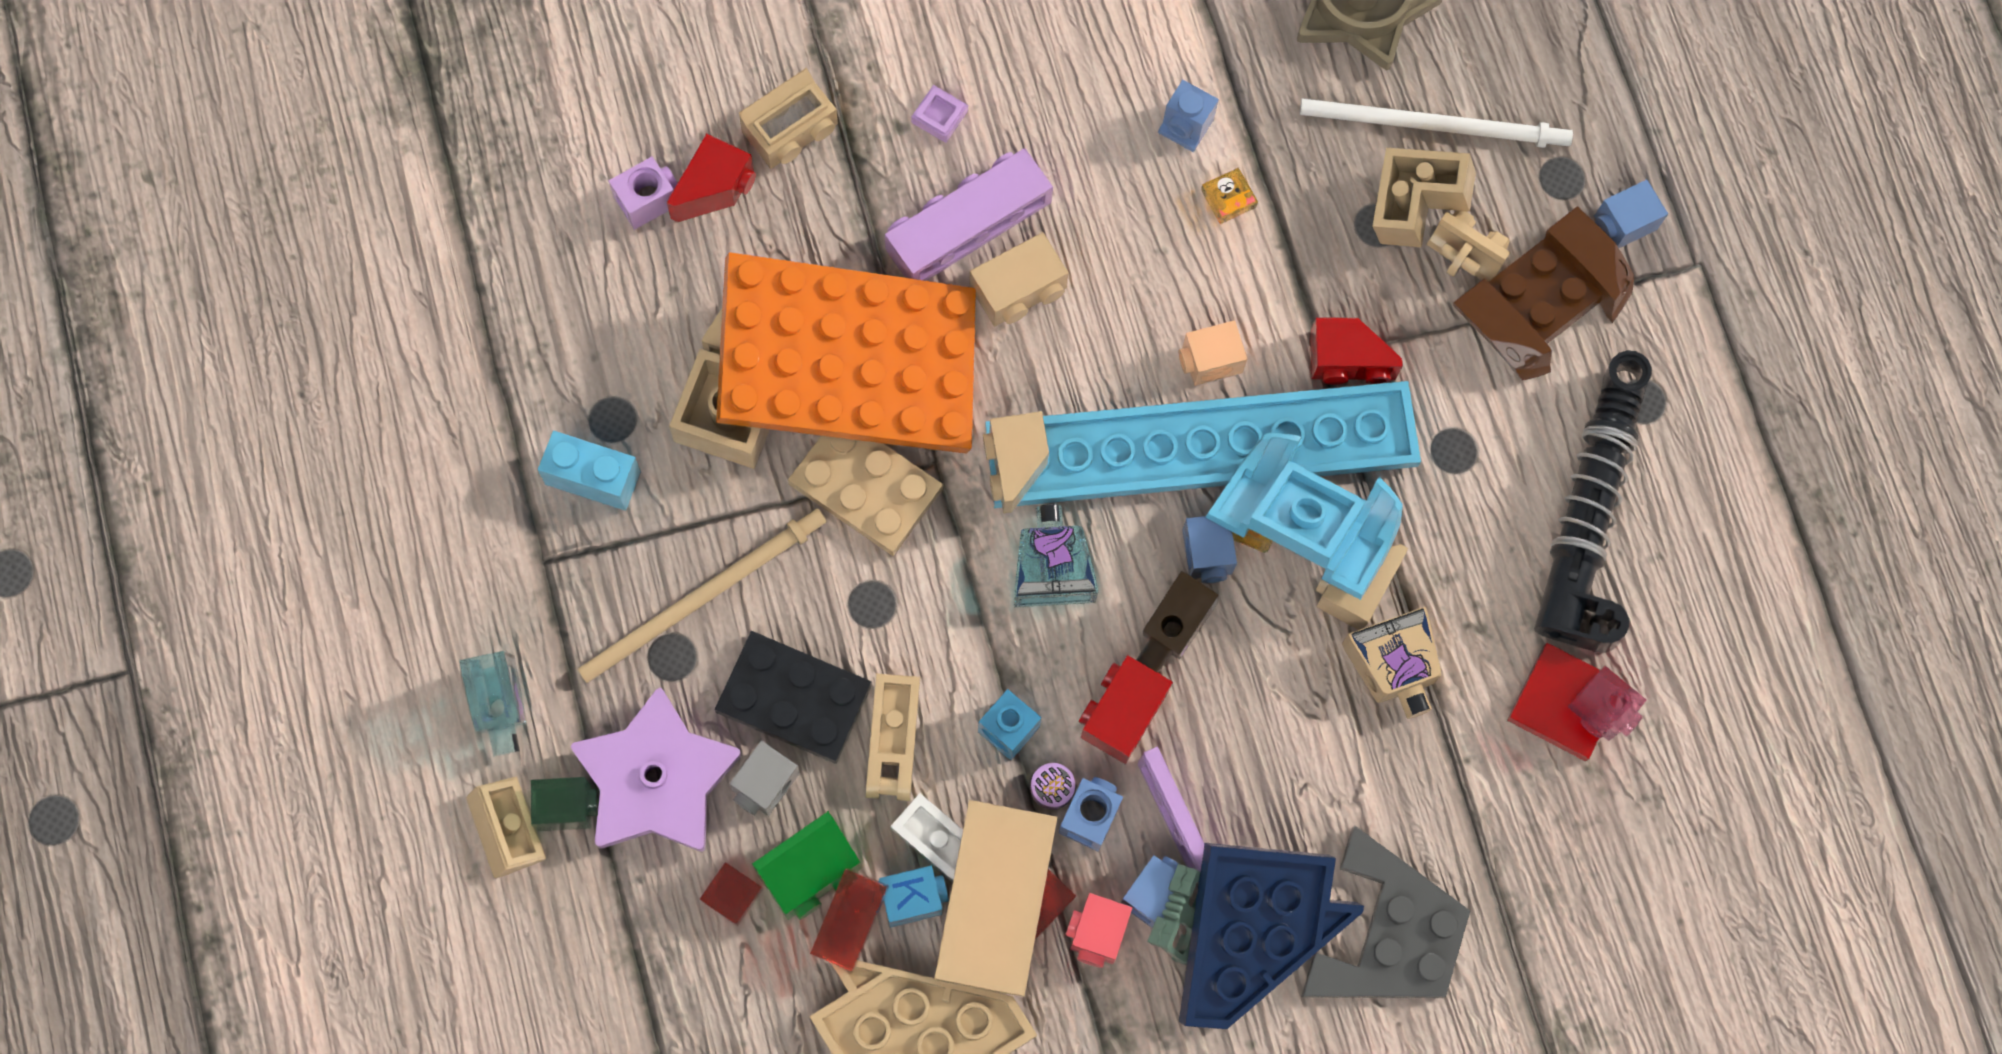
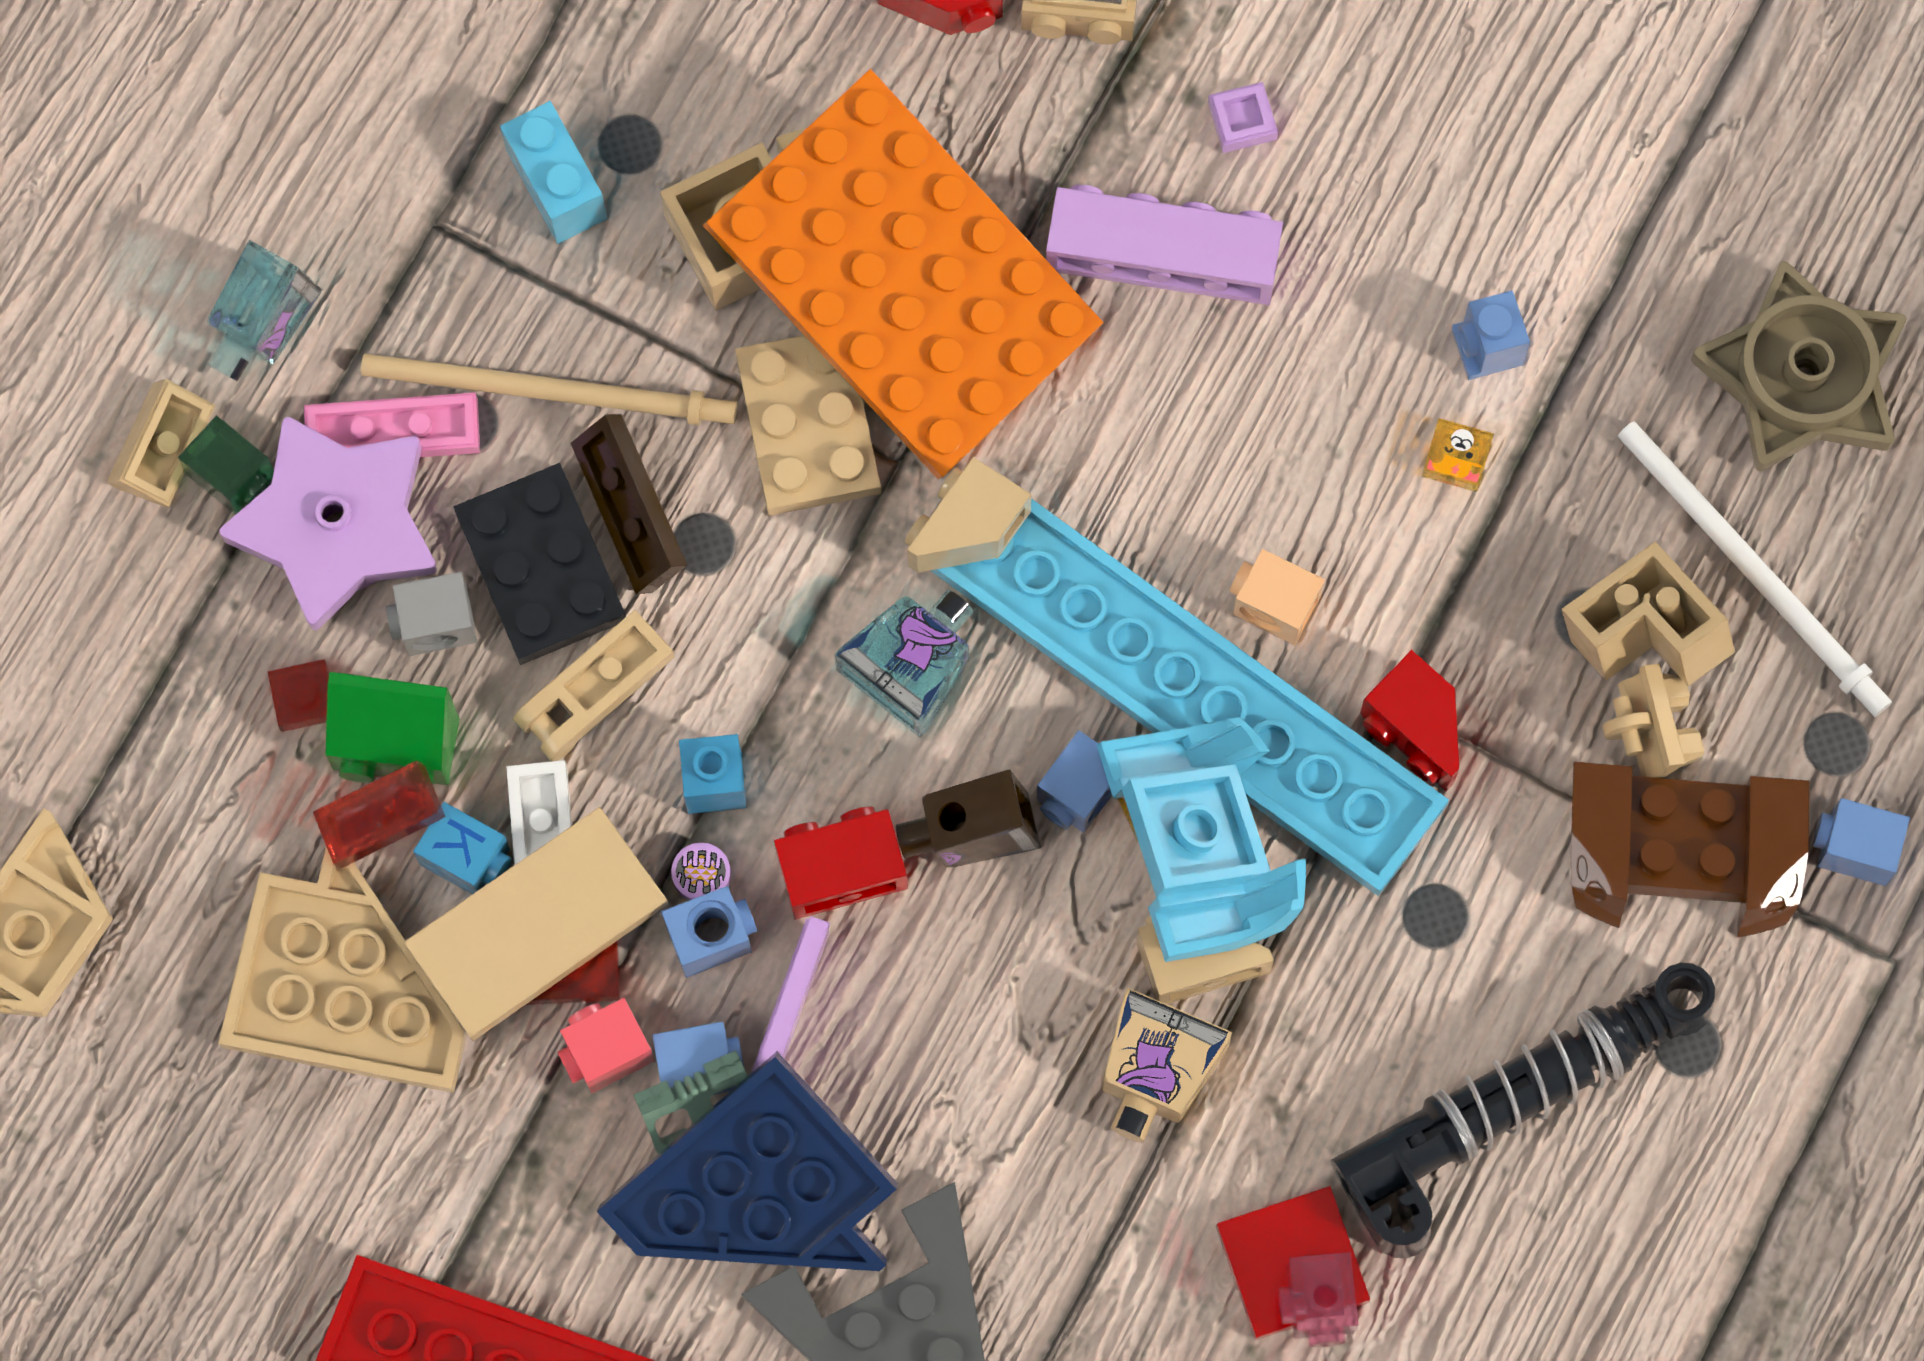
camera: 50 degrees right, 0 degrees up
tan brick [969,232,1069,327] -> none
none -> bright pink tile [304,392,480,457]
none -> dark brown plate [570,414,688,594]

